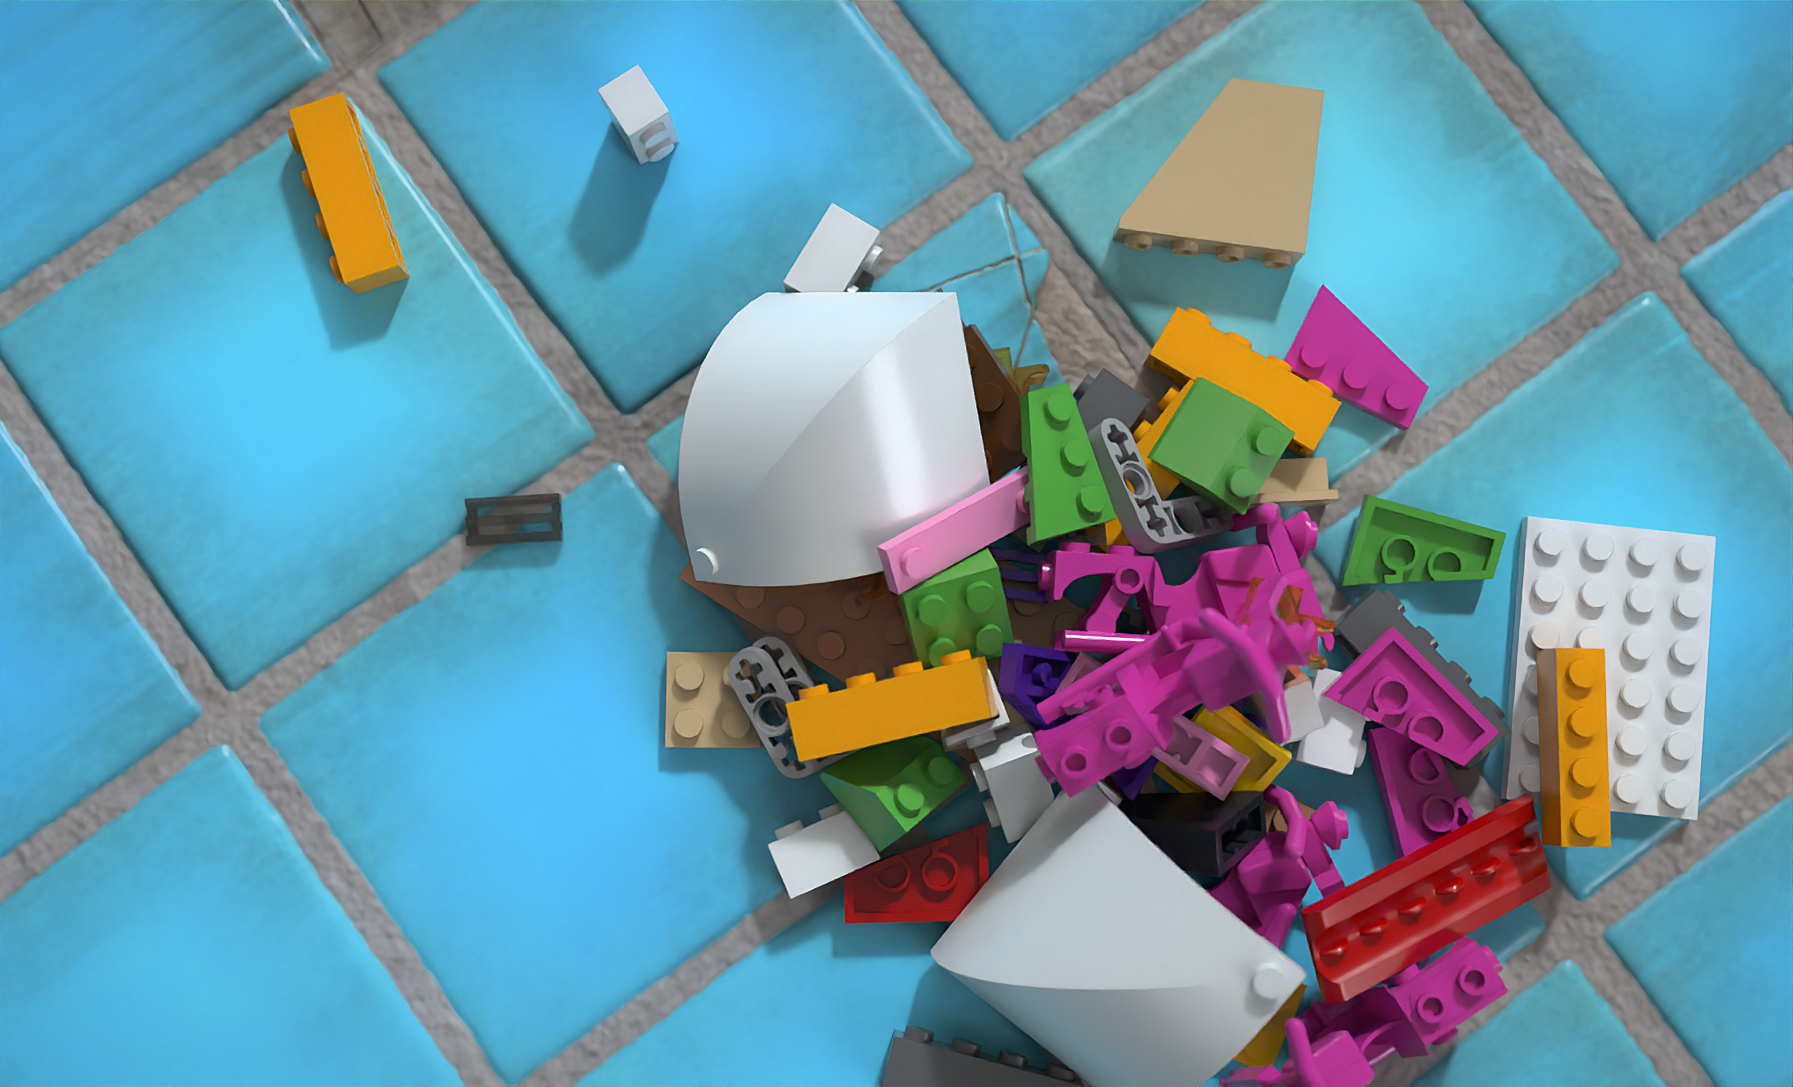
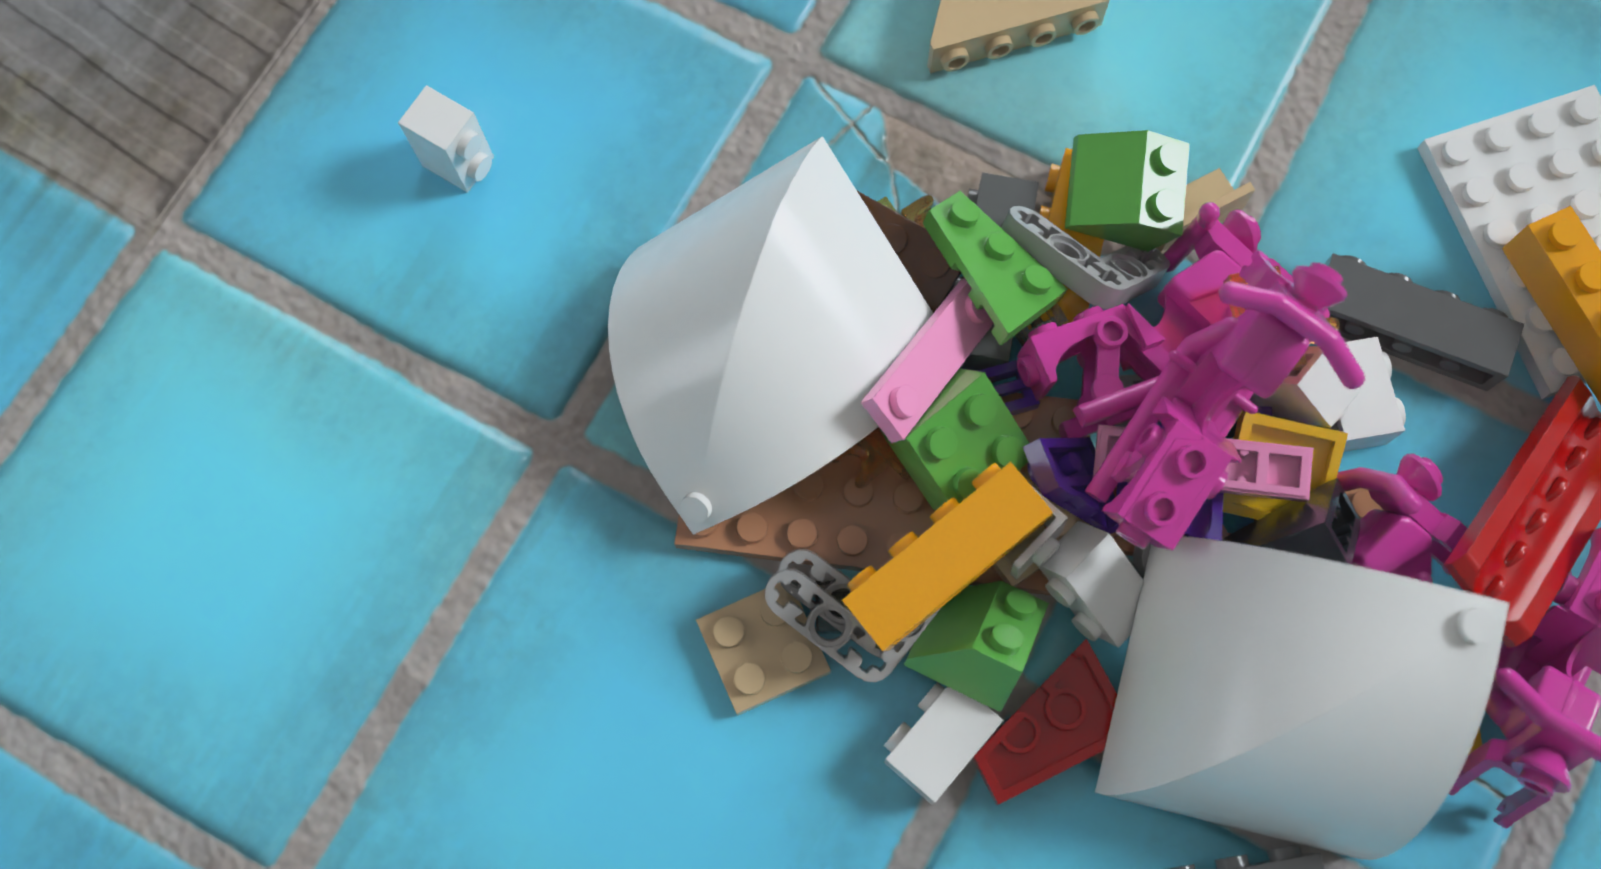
camera: 20 degrees left, 10 degrees down
light orange brick [287,92,410,294] -> none
clear smoke tile [465,493,564,547] -> none
white brick [783,203,884,292] -> none
light orange brick [1144,306,1342,458] -> none
dark pink wing [1283,284,1429,431] -> none
dark pink wing [1321,626,1499,766] -> none
bright green wing [1339,494,1507,586] -> none
dark pink wing [1365,726,1475,859] -> none

